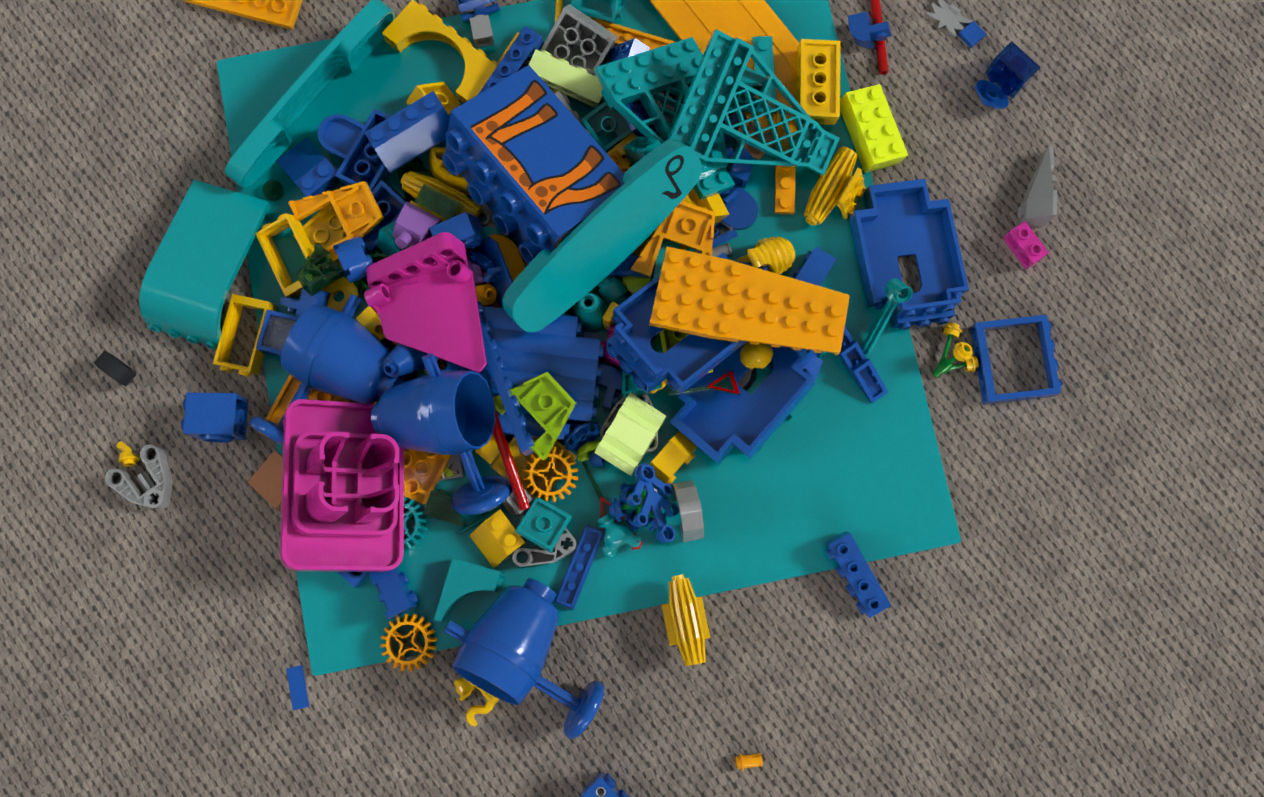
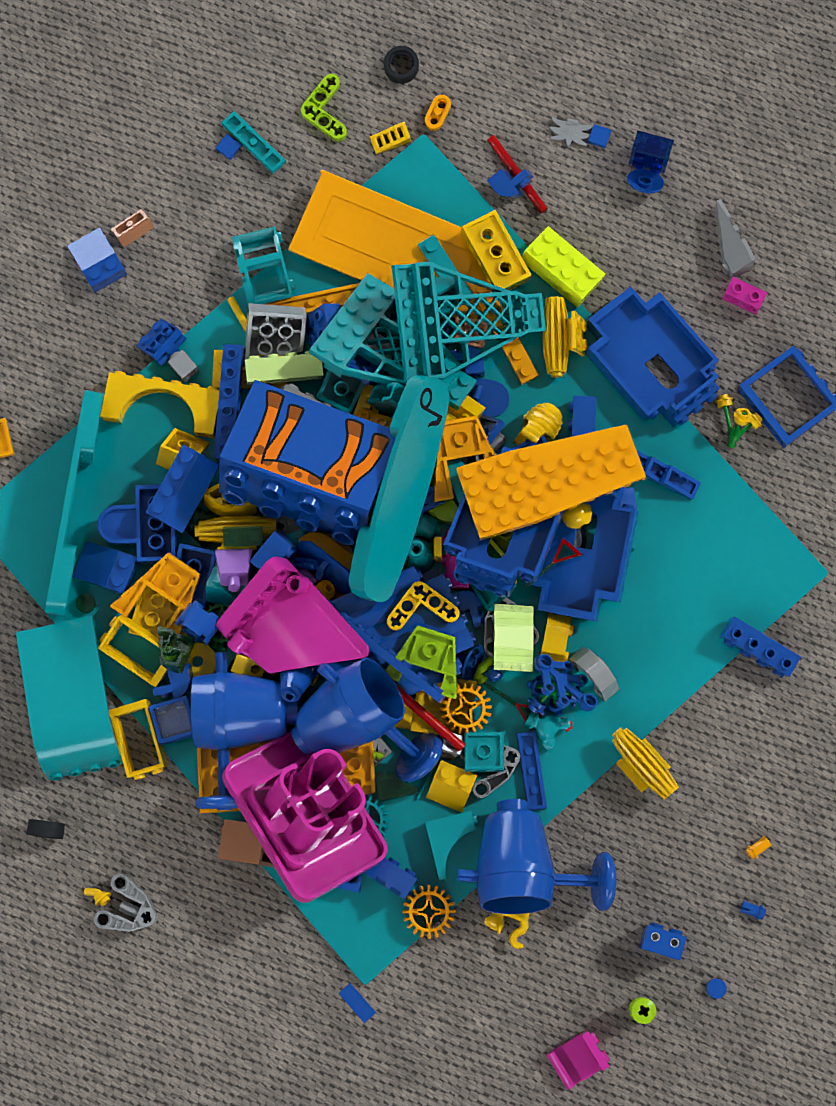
camera: 25 degrees left, 0 degrees up
blue brick [181,392,248,443] -> none
teal axle [861,278,912,354] -> none
none -> yellow beam [387,581,459,631]

